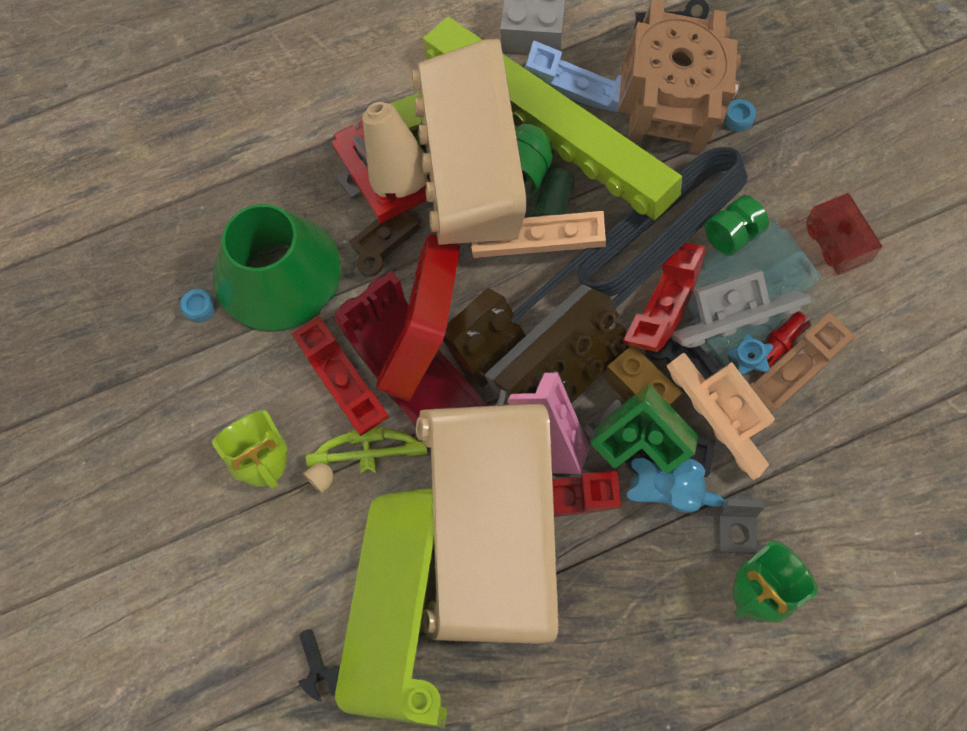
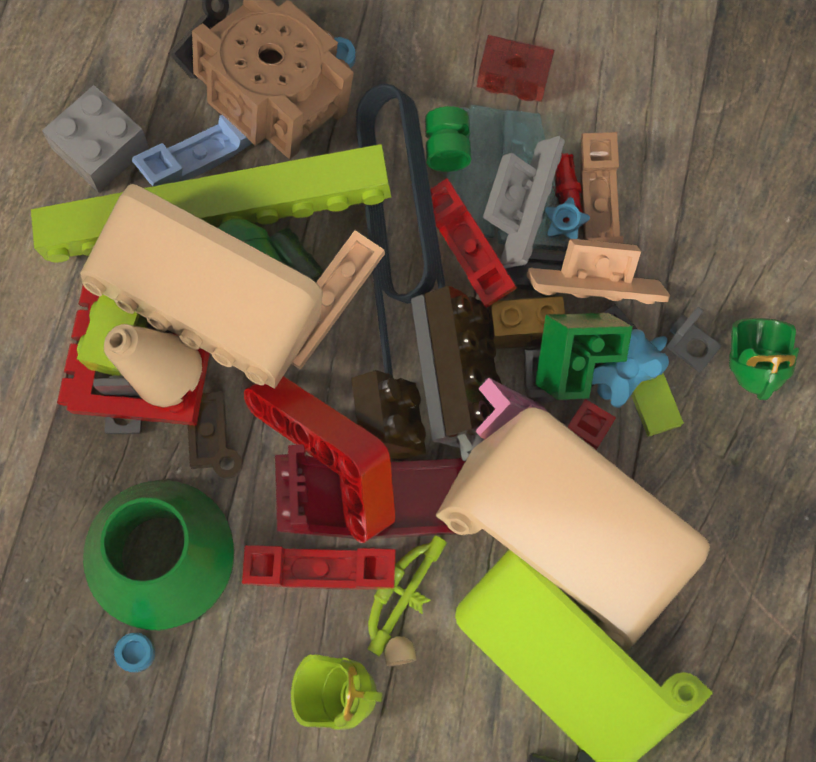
camera: 65 degrees left, 5 degrees up
none -> lime tile [631,373,684,437]

